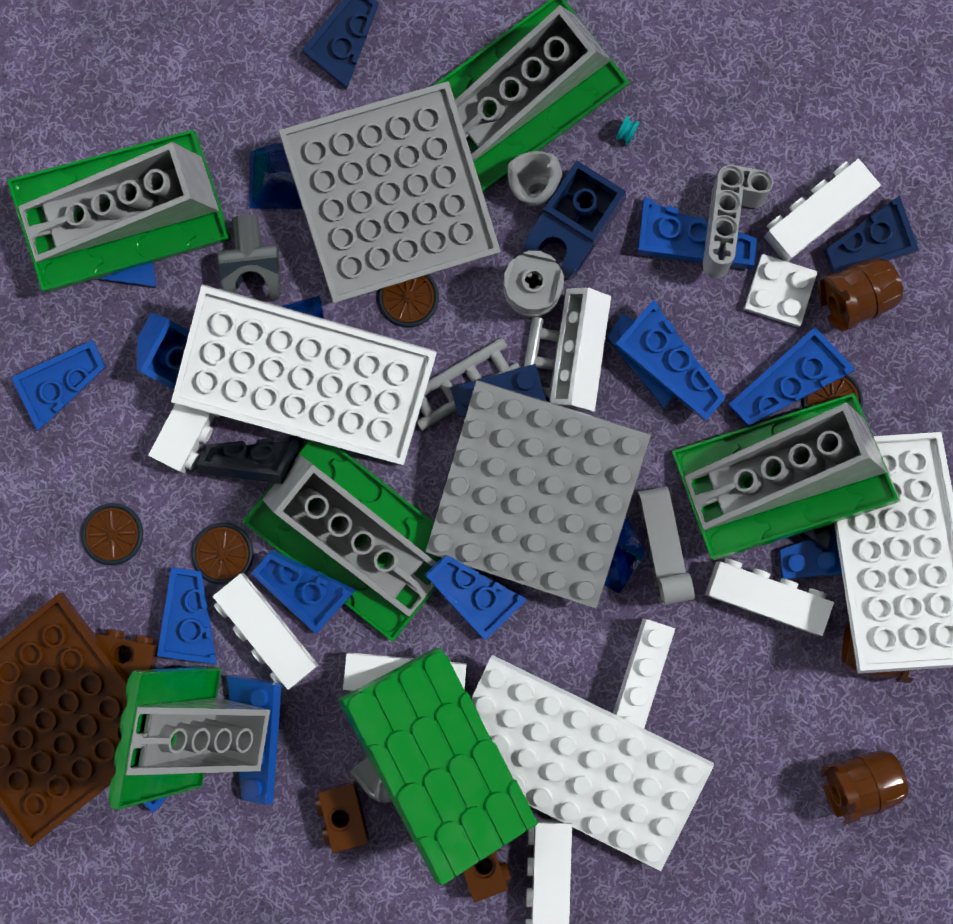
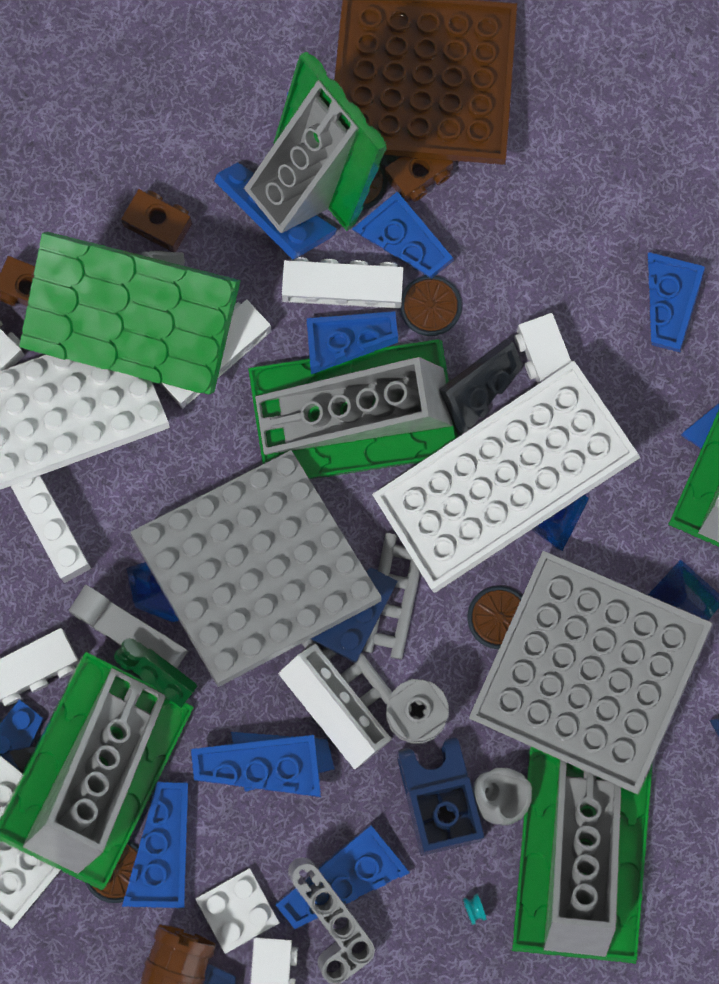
camera: 135 degrees right, 5 degrees down
reddish brown wheel [81,503,144,565] -> none
blue slope [137,312,189,390] -> none
dark grey connector [218,214,281,300] -> none
blue wing [424,555,528,640] -> none
none -> dark green hinge [114,637,197,708]

